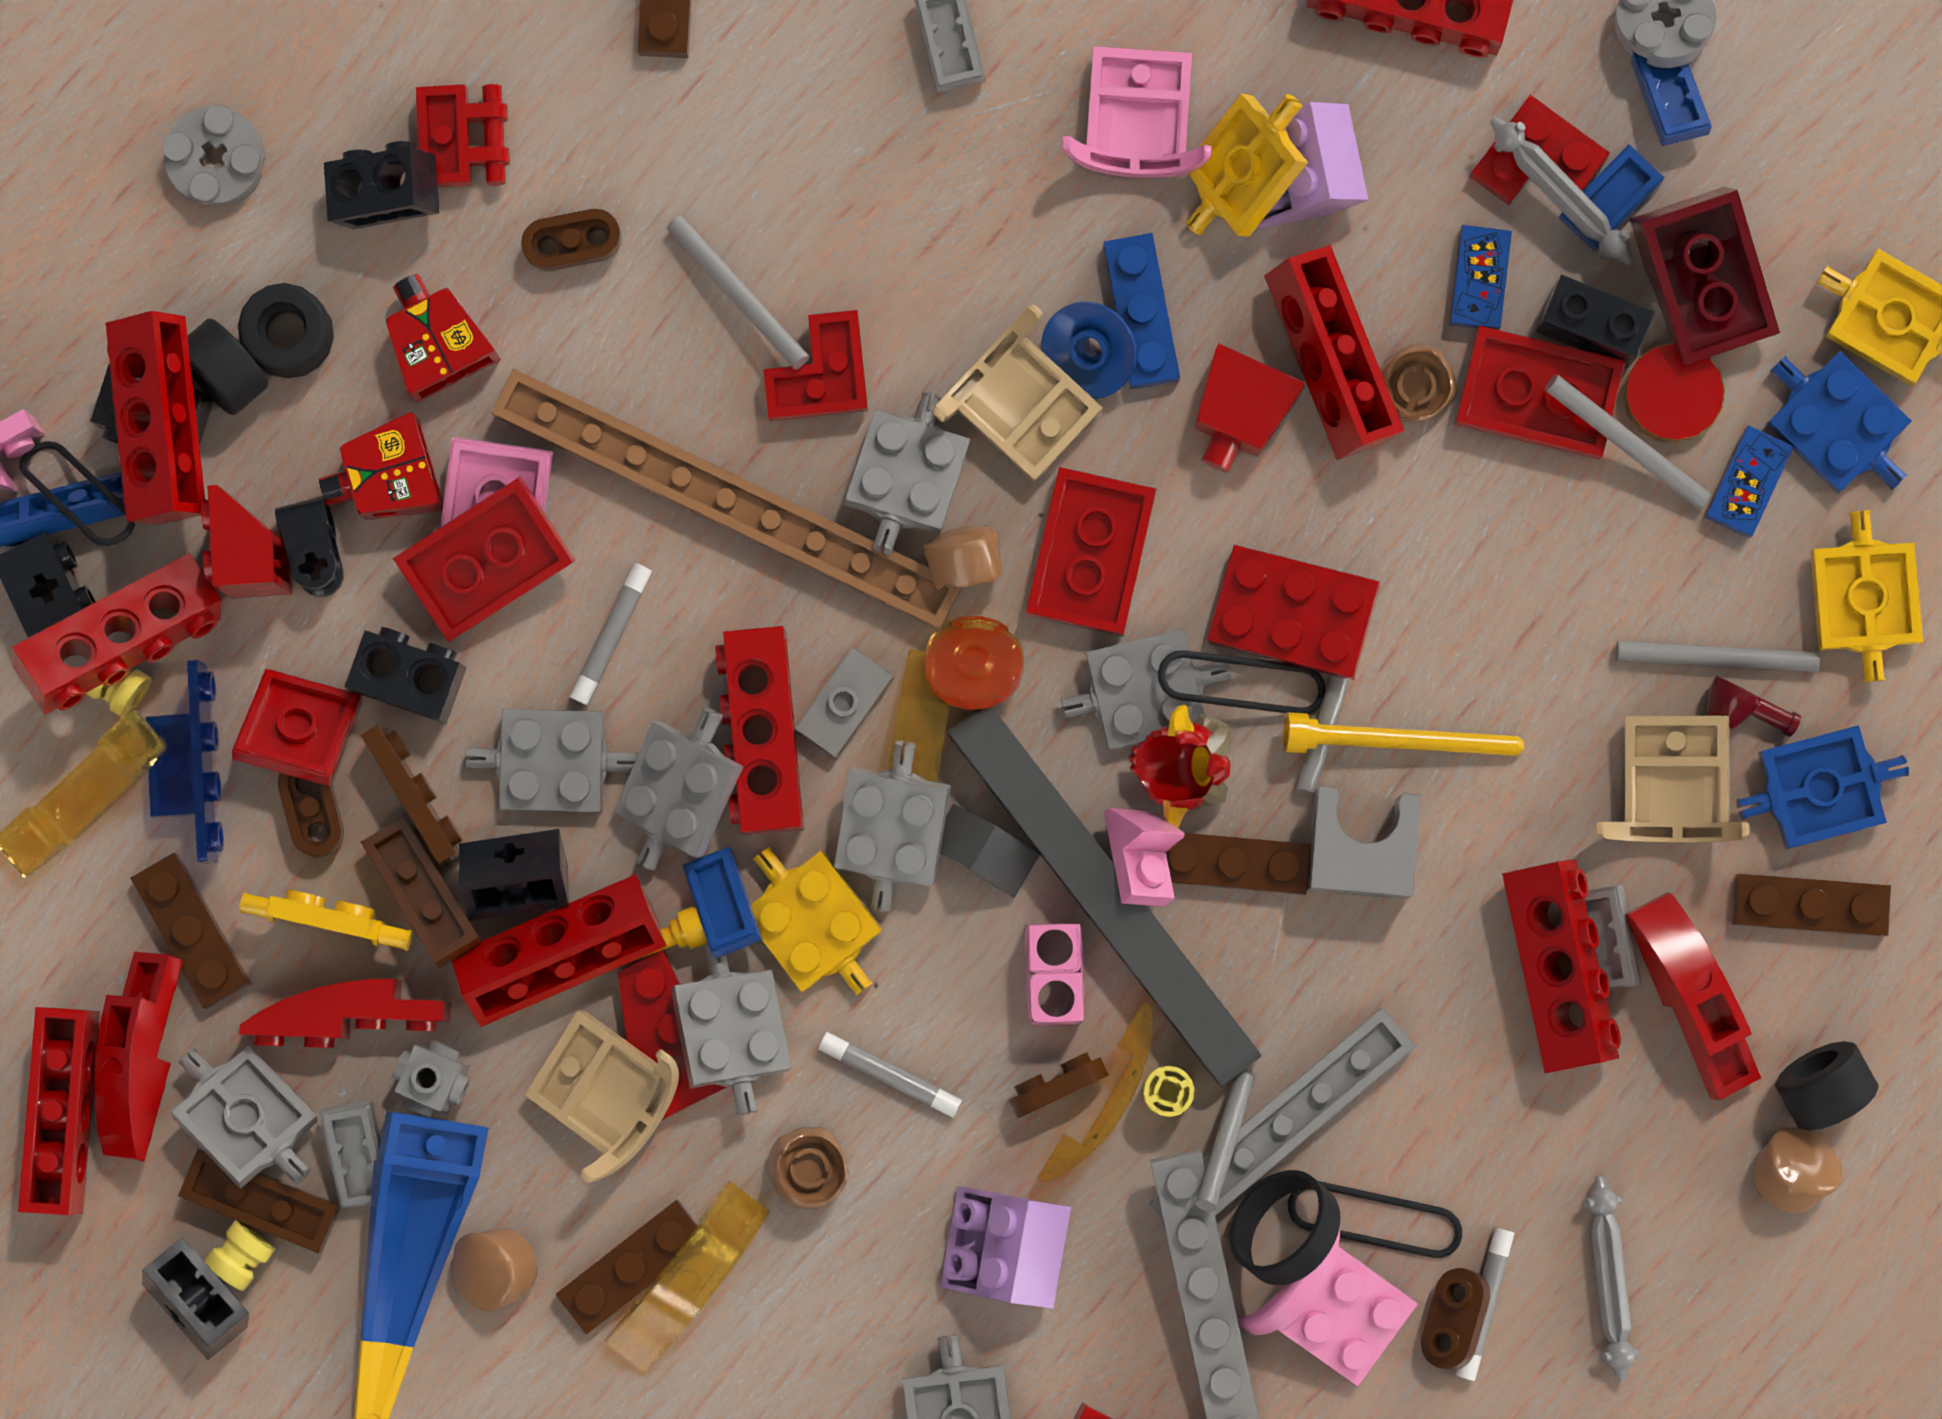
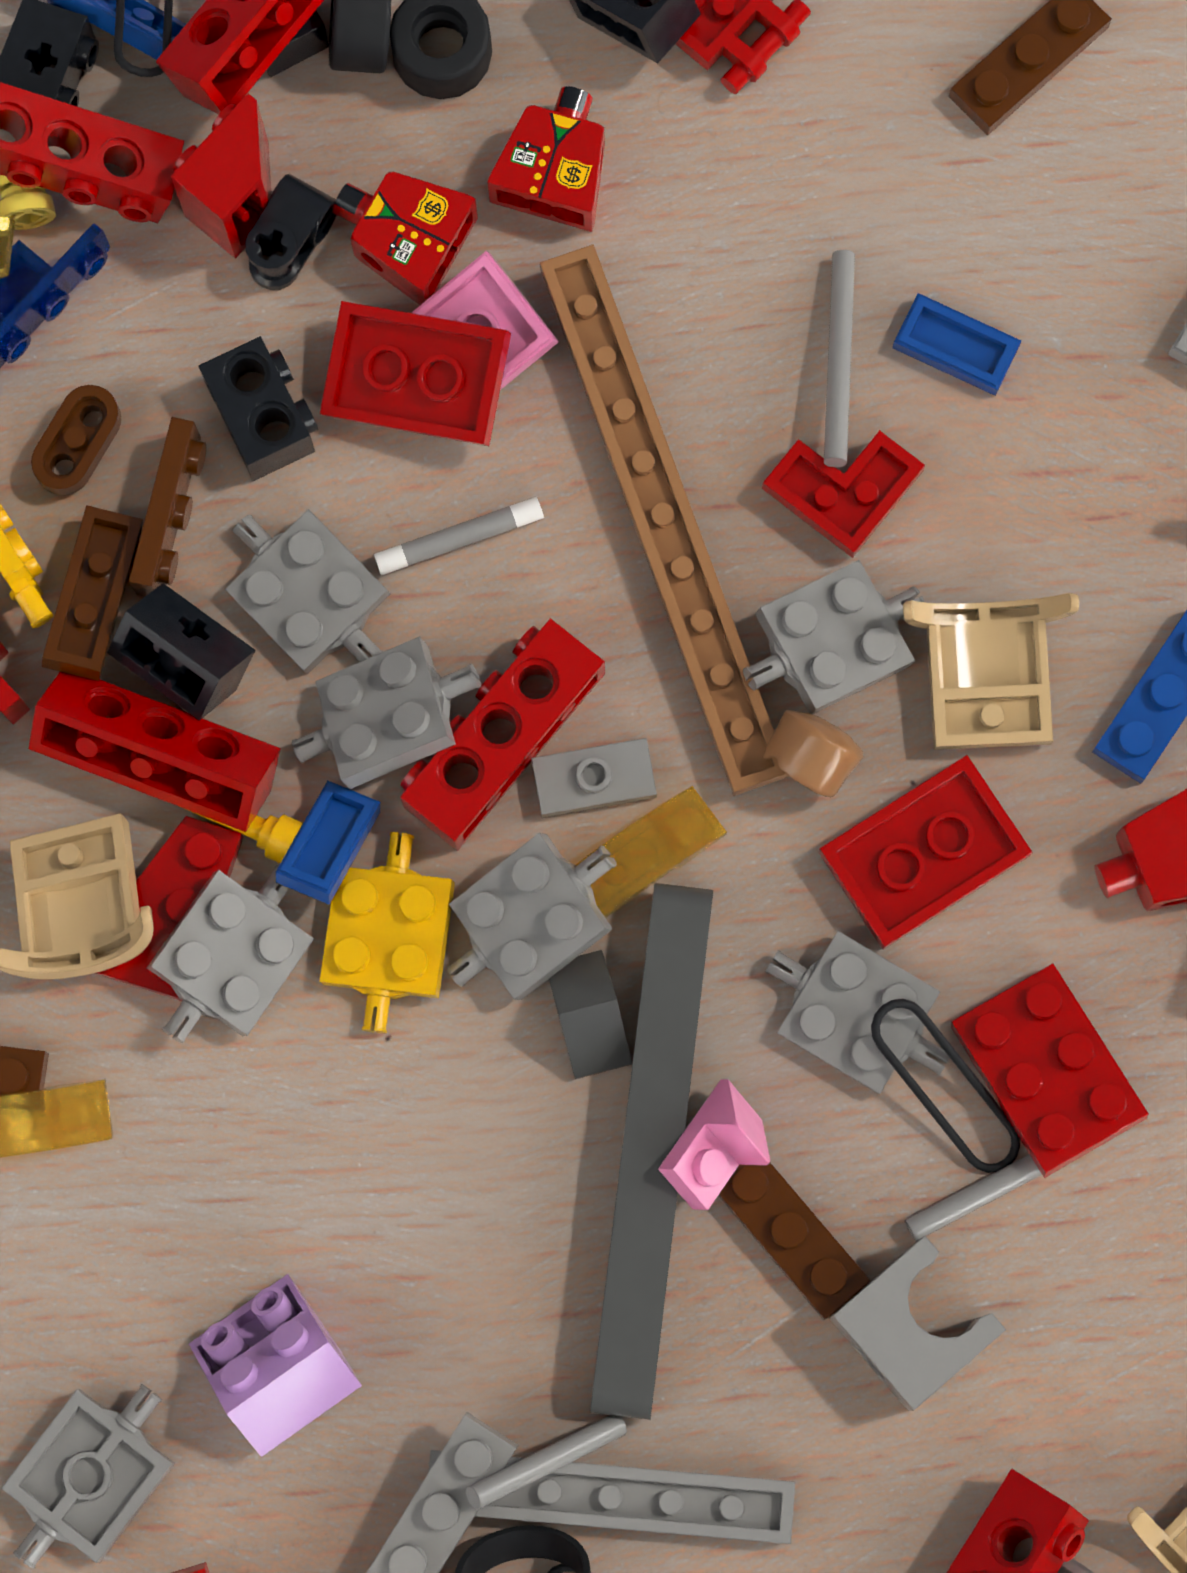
camera: 40 degrees right, 5 degrees down
red plate [232,668,362,786] -> none
reddish brown plate [521,209,622,271] -> none
medium nougat hair [768,1127,849,1209] -> none
light grey bar [818,1032,962,1118] -> none
tile [924,615,1024,710] -> none
reddish brown plate [1009,1052,1109,1118] -> none
bright pink piece [1024,923,1086,1027] -> none
clear yellow slope [1037,1002,1152,1183] -> none
blue dish [1041,301,1137,399] -> none
red hair [1128,705,1231,828] -> none
light yellow wheel [1142,1066,1195,1117] -> none
yellow piece [1283,712,1524,756] -> none
none -> blue tile [892,293,1021,396]

